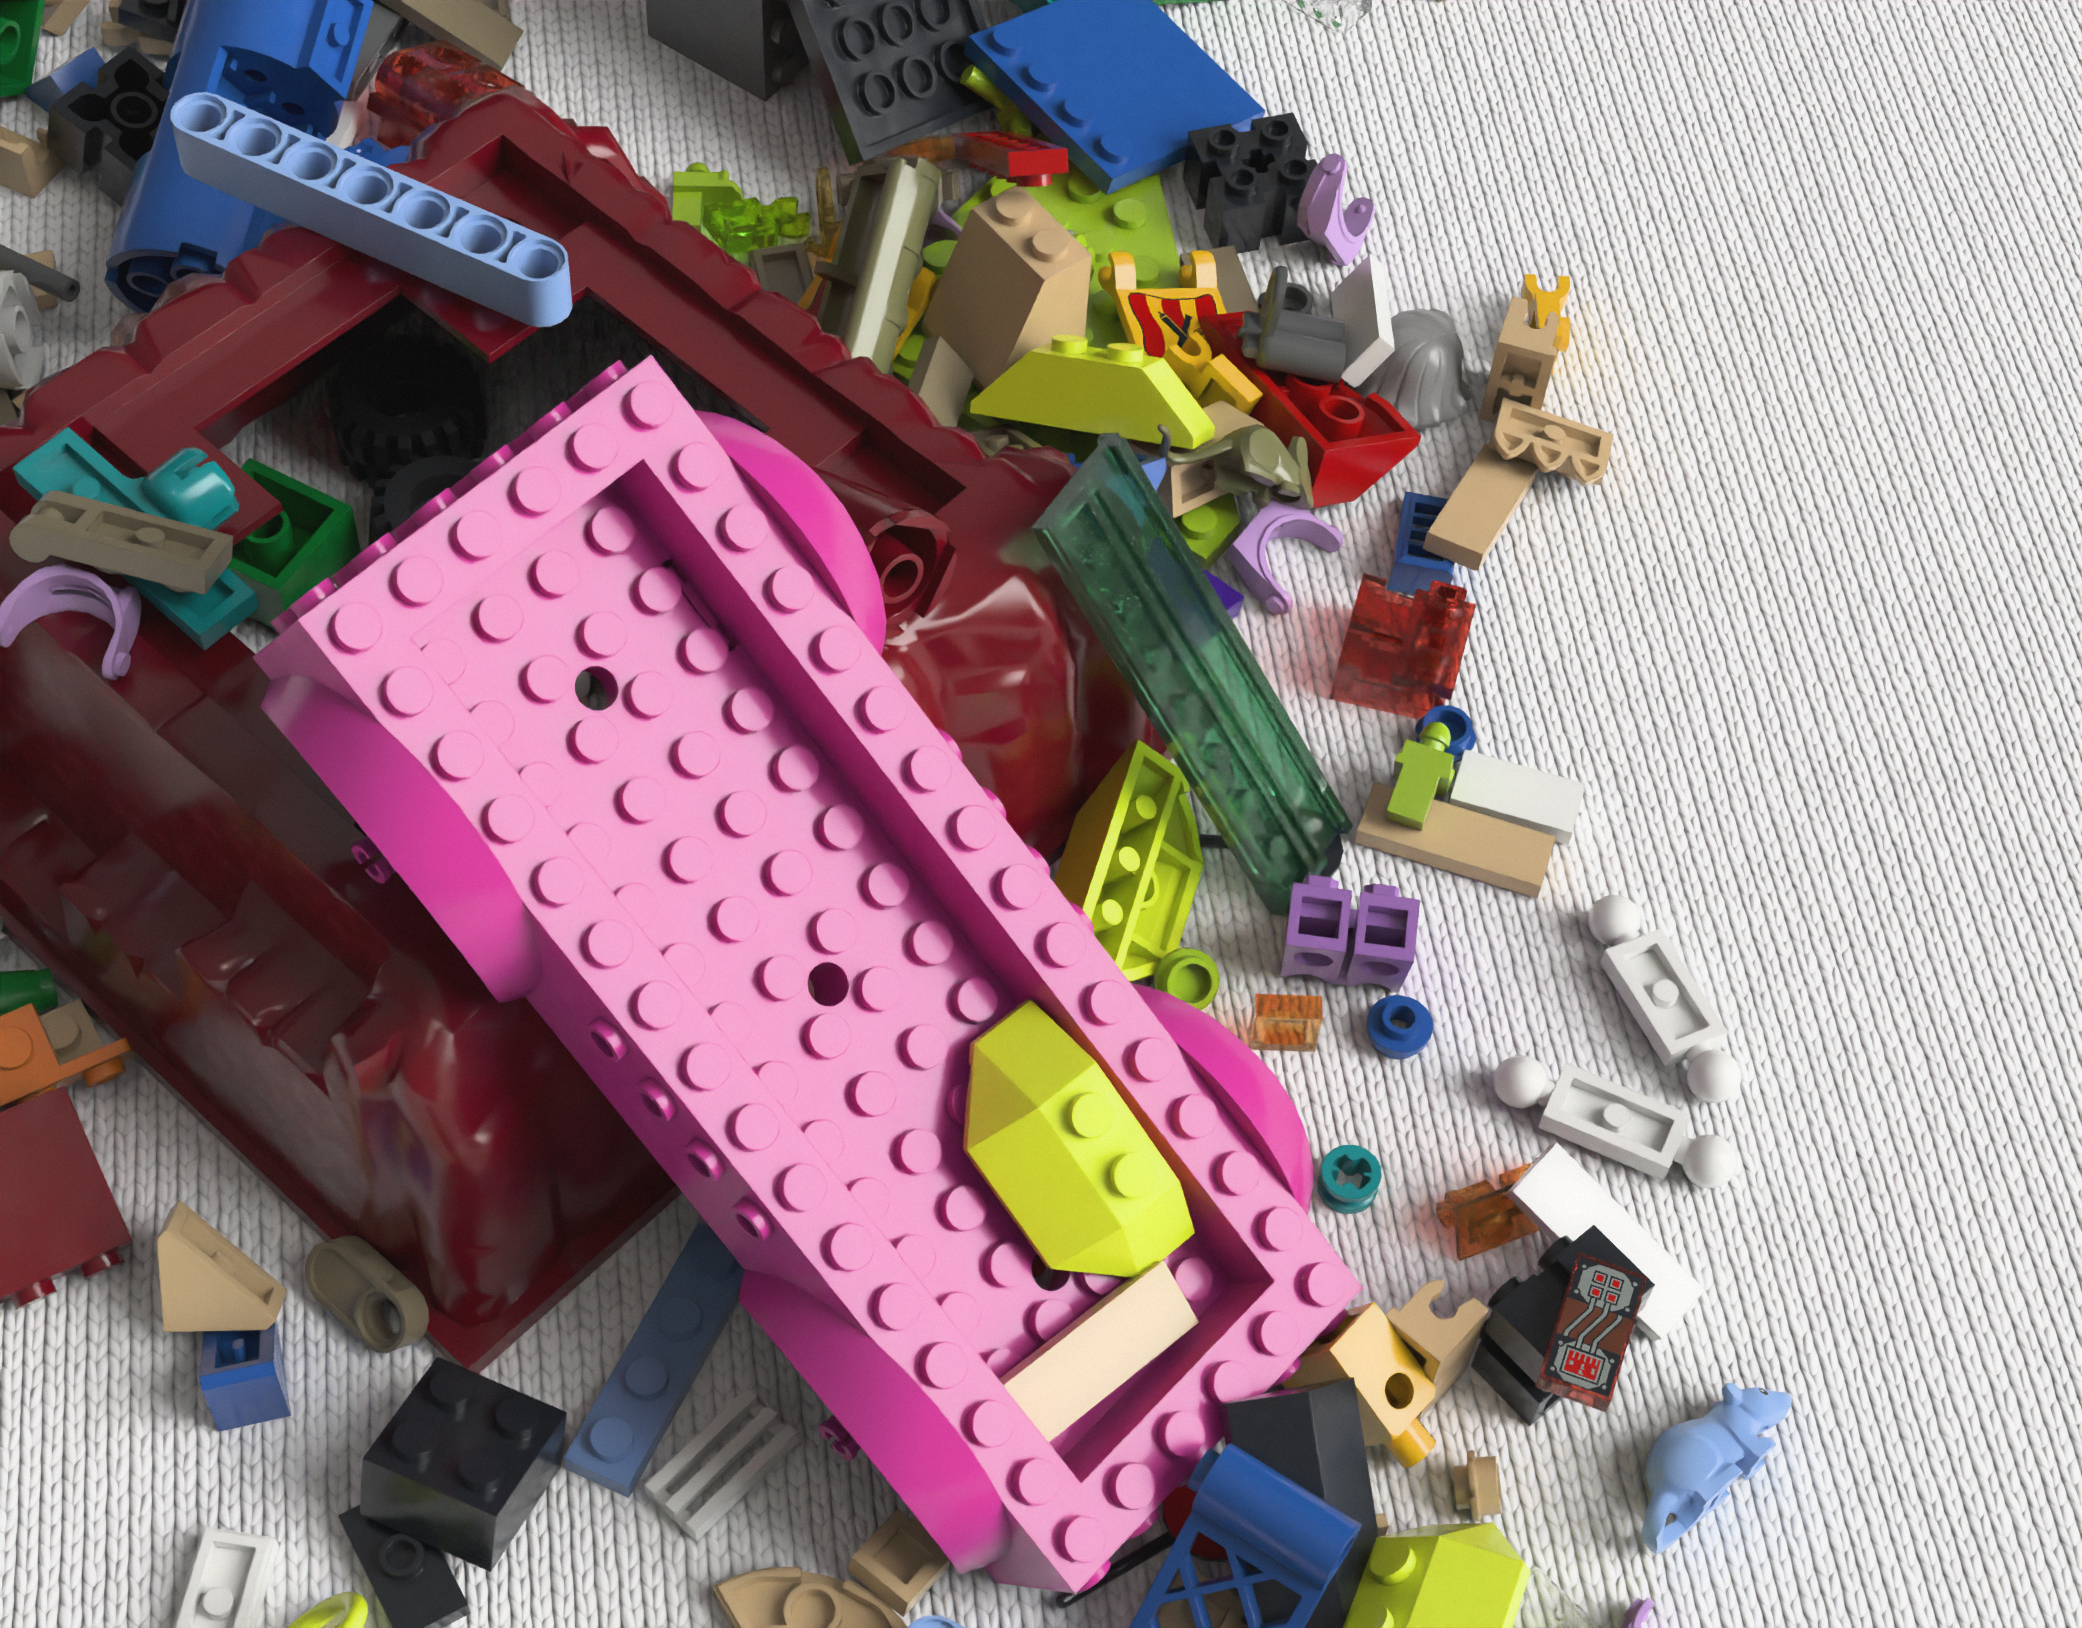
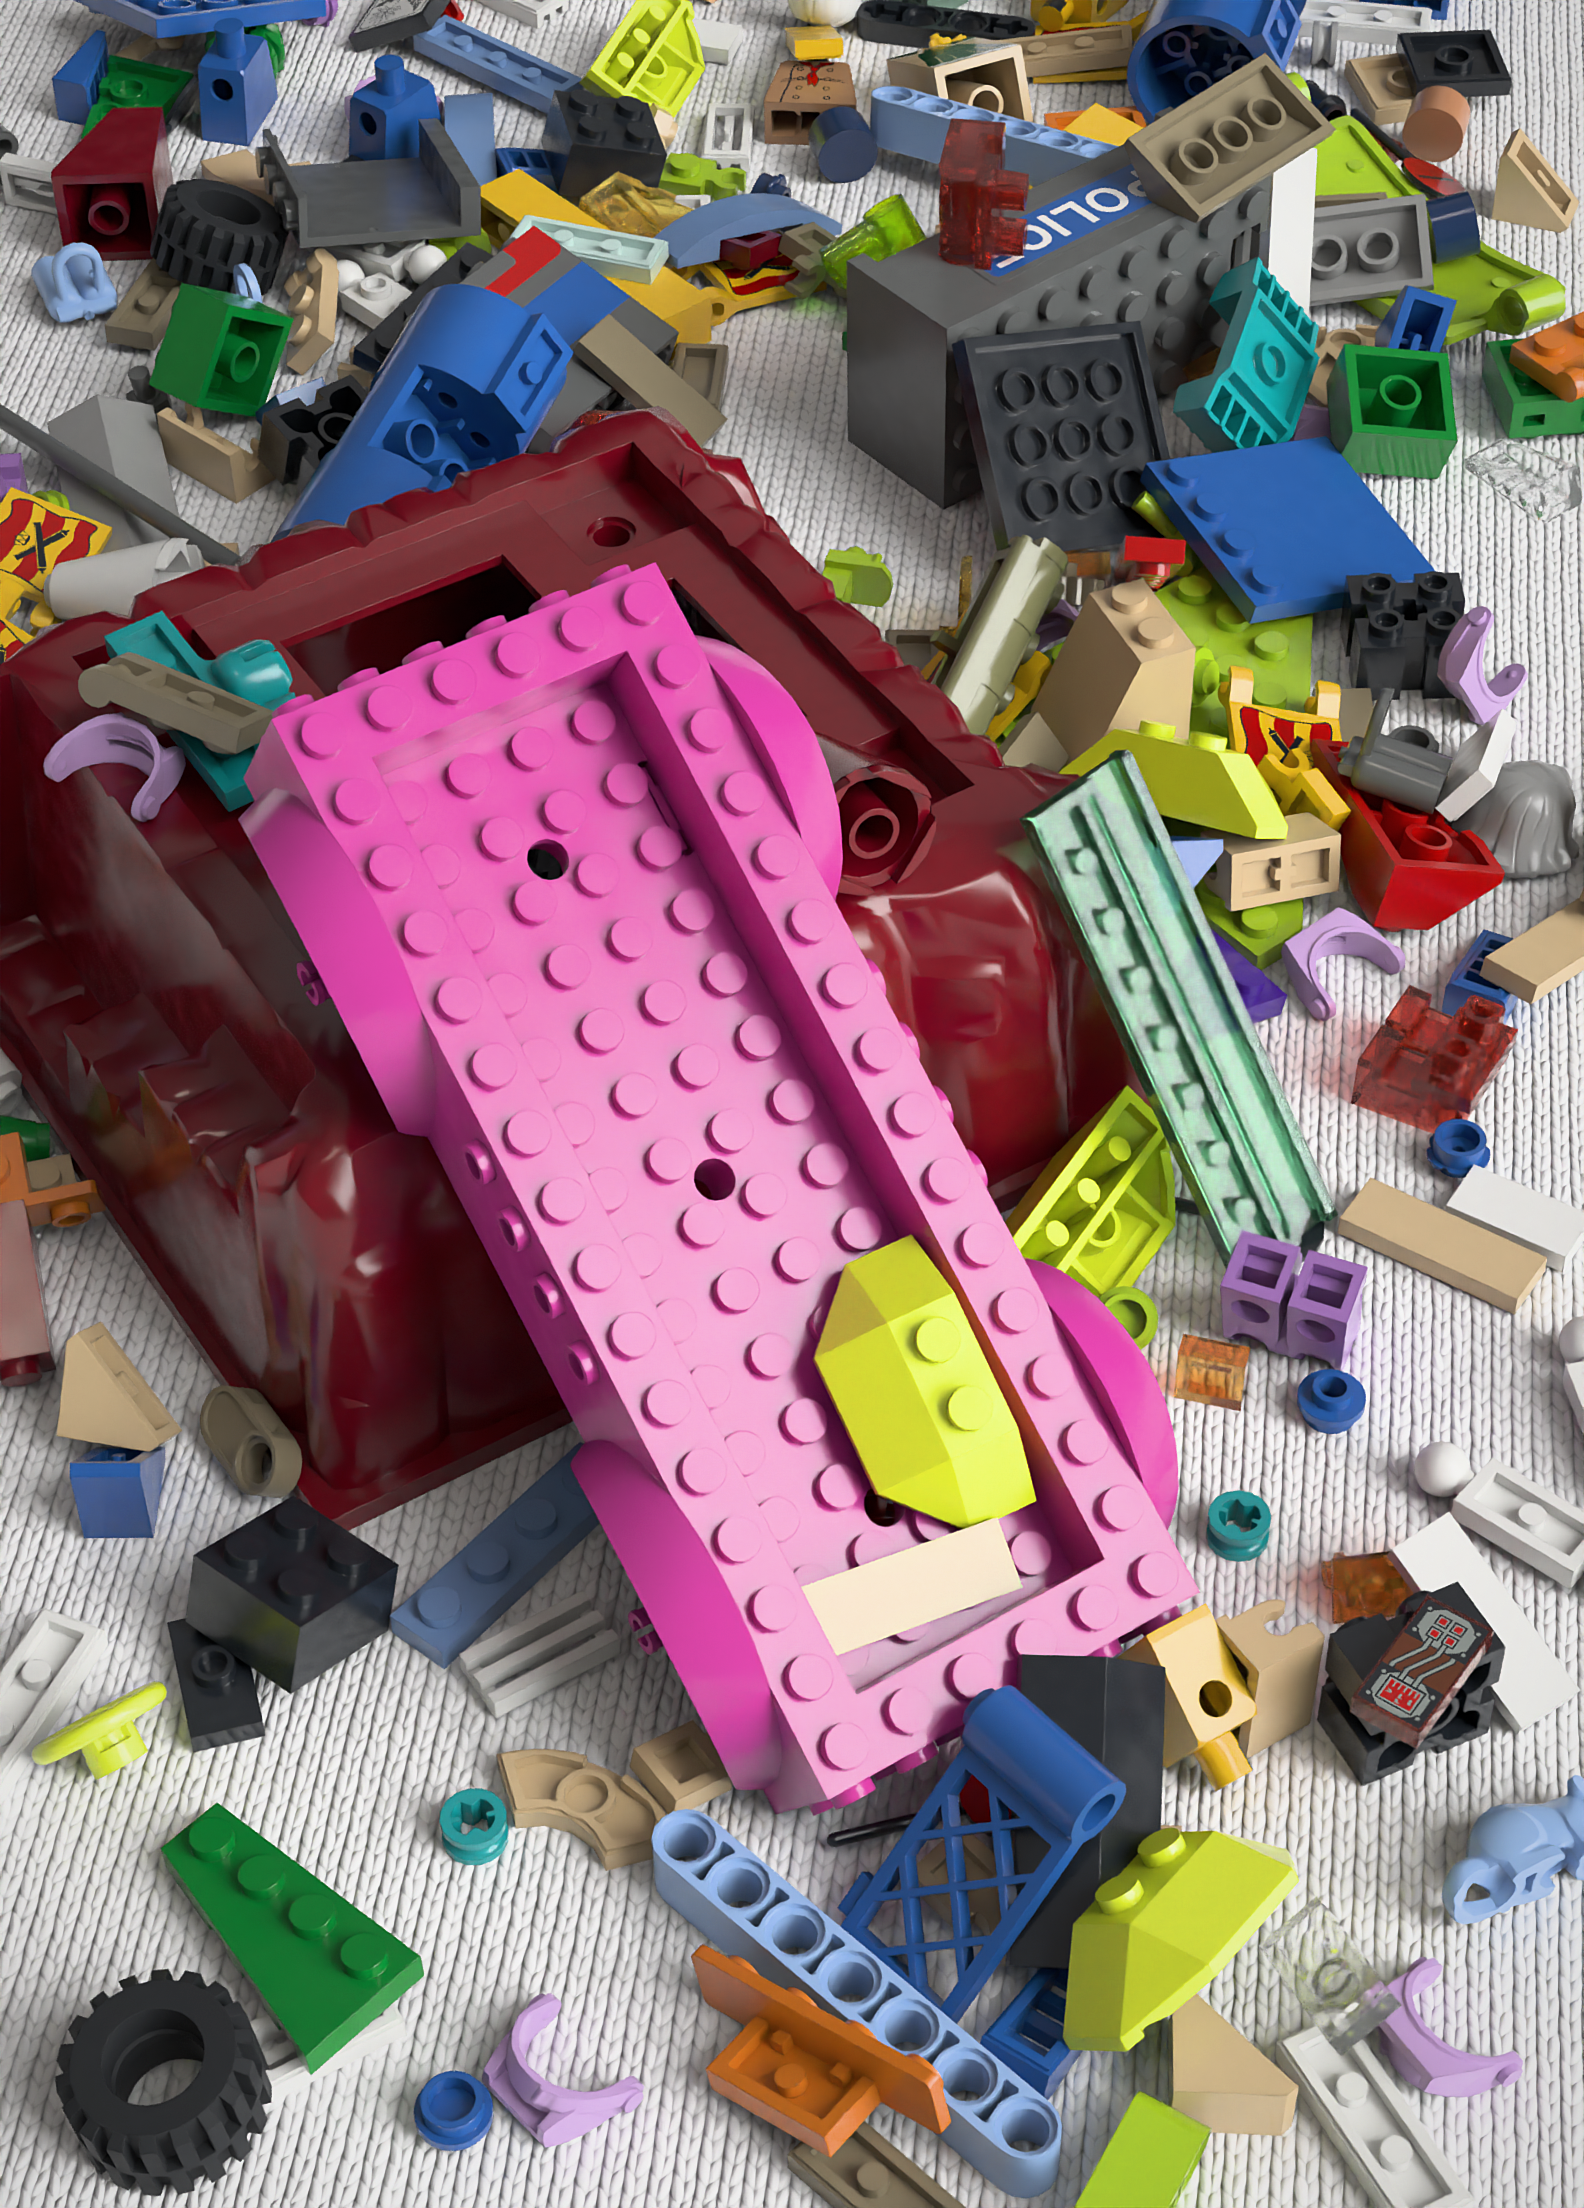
camera: 20 degrees right, 10 degrees down
light blue beam [170,92,572,327] -> none
clear neon green plate [703,197,811,254] -> none
olive animal [1157,424,1313,510] -> none
lime piece [1386,722,1455,831] -> none
tan plate [1453,1450,1502,1522] -> none

